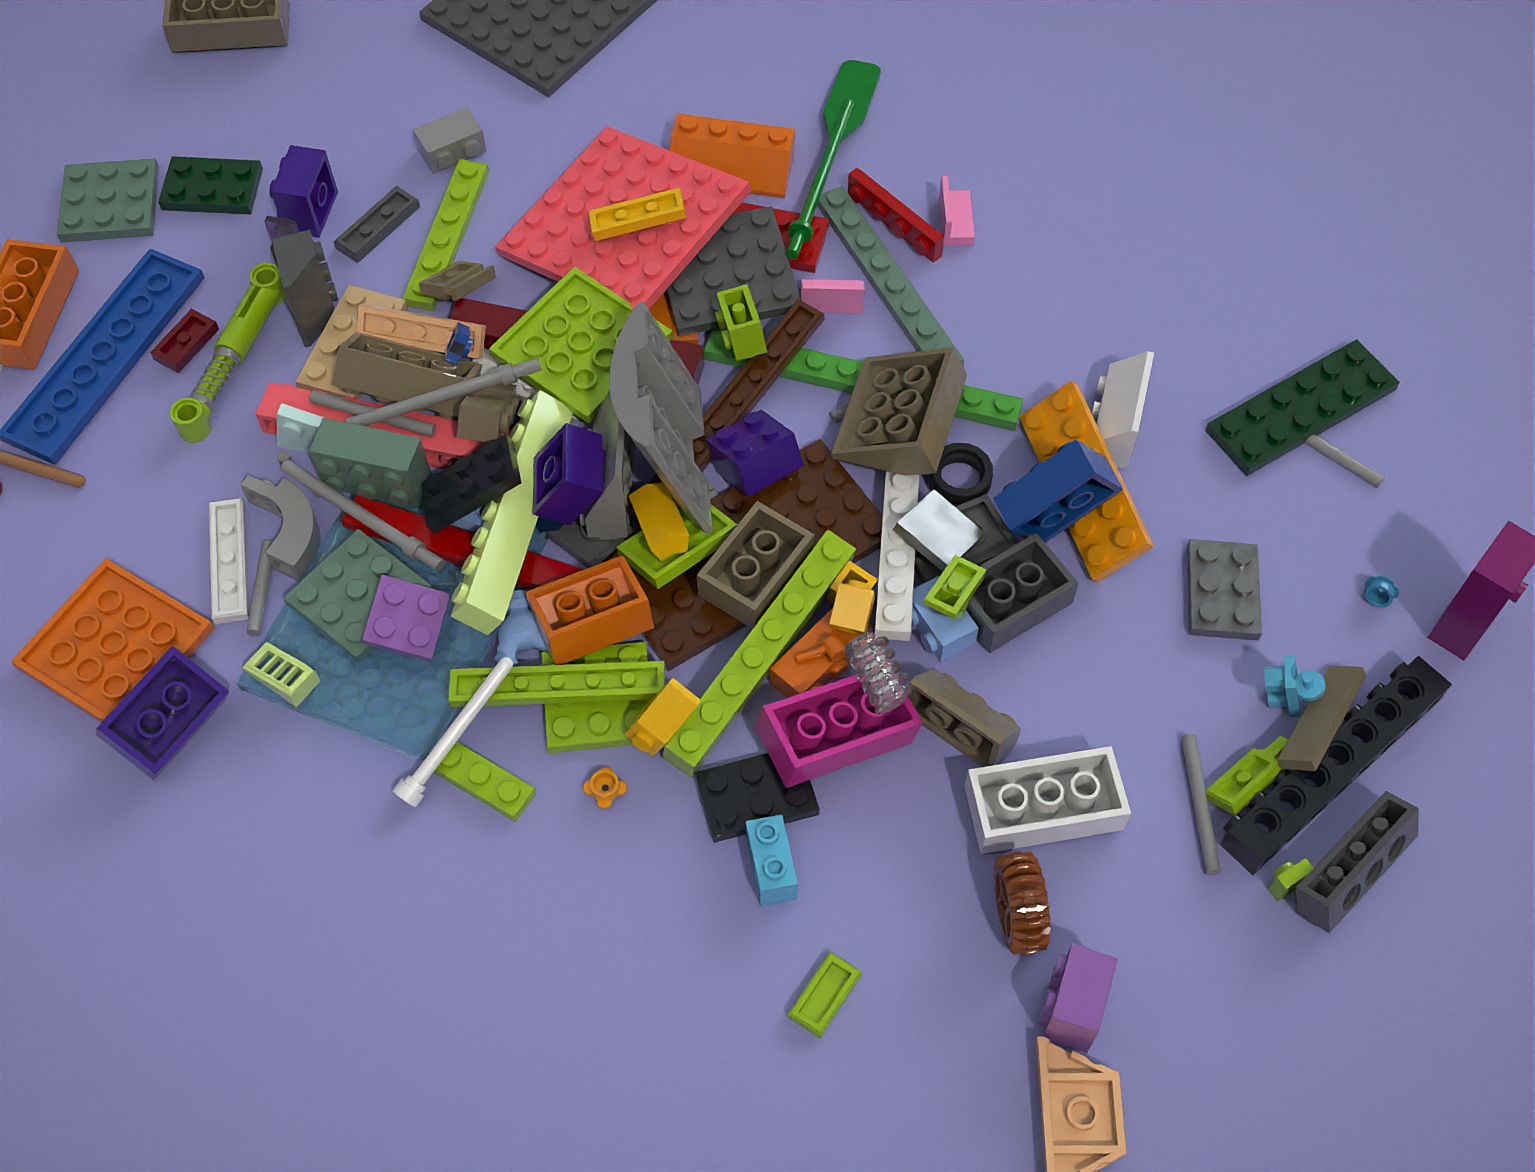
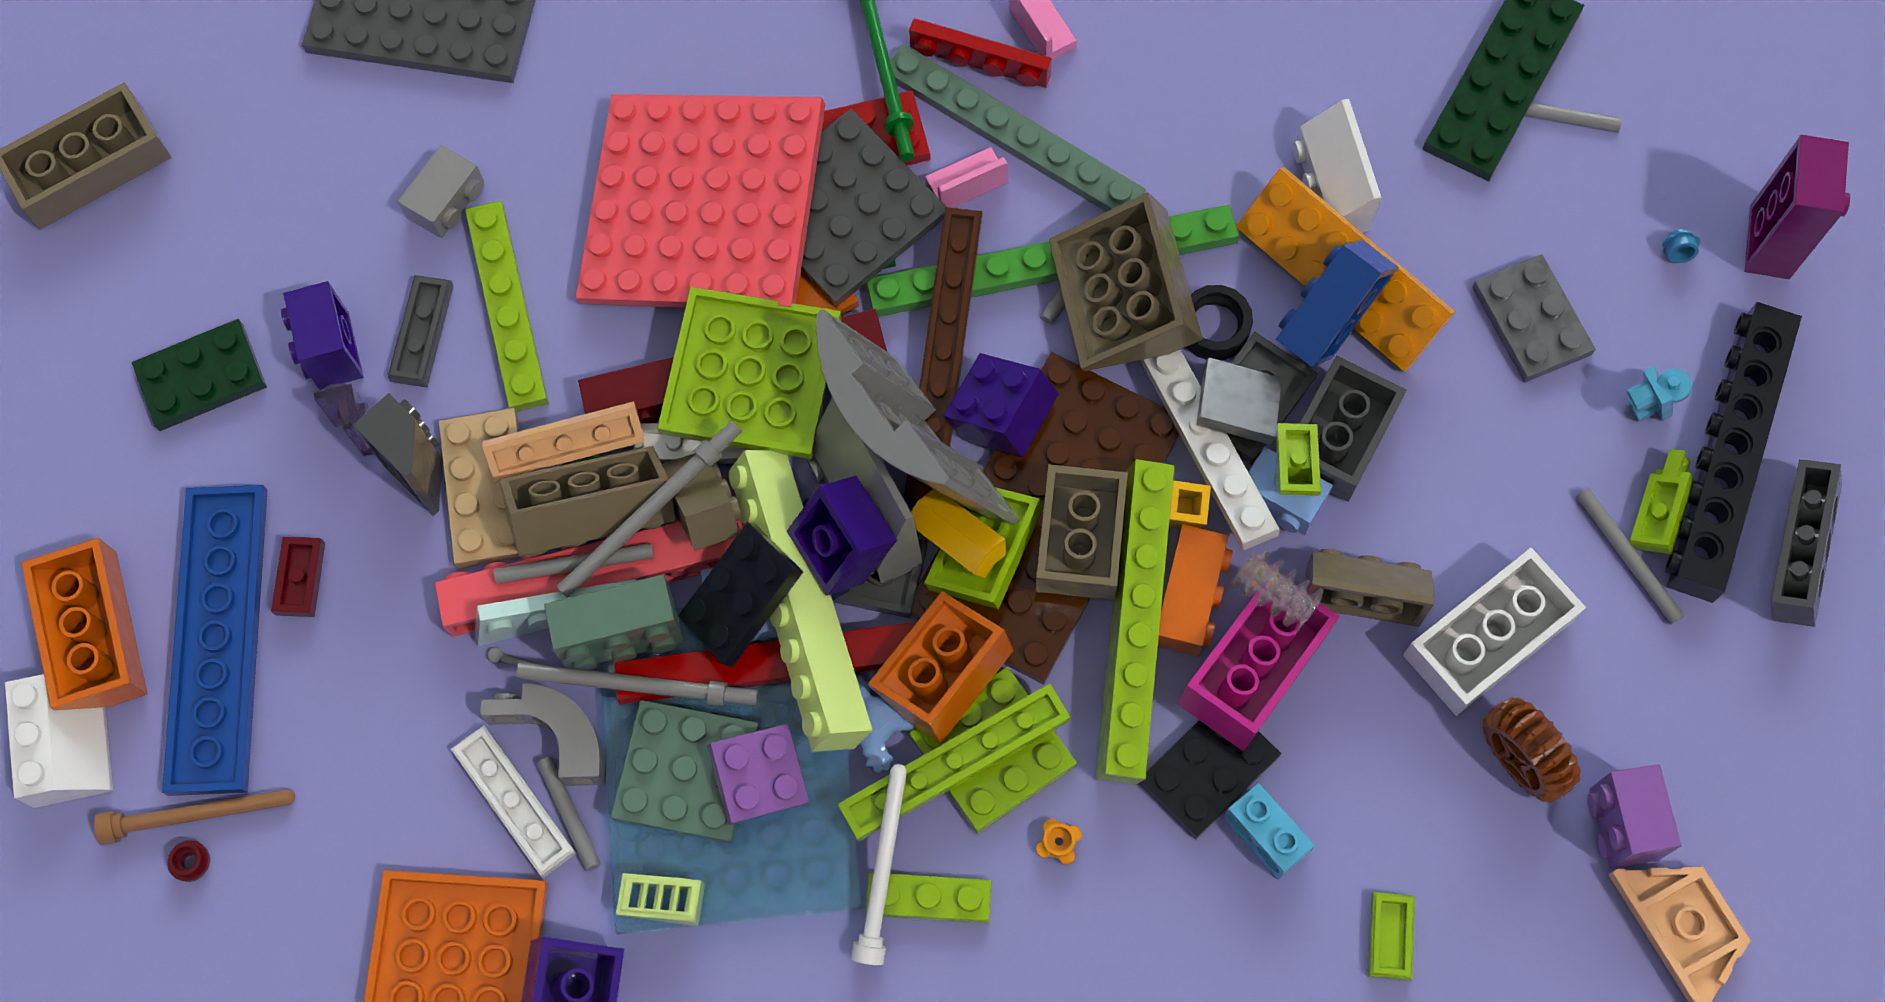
camera: 25 degrees left, 10 degrees up
sand green plate [57,158,159,243] -> none
lime piece [169,262,287,443] -> none
dark tan plate [419,260,496,301] -> none
blue plate [445,322,473,365] -> none
yellow plate [589,187,687,241] -> none
yellow slope [624,678,701,757] -> none
orange slope [670,113,795,199] -> none
lime brick [715,284,767,361] -> none
orange hand [795,635,847,663] -> none
yellow brick [829,580,875,637] -> none
lime plate [1268,858,1314,902] -> none
dark tan tile [1278,666,1366,771] -> none

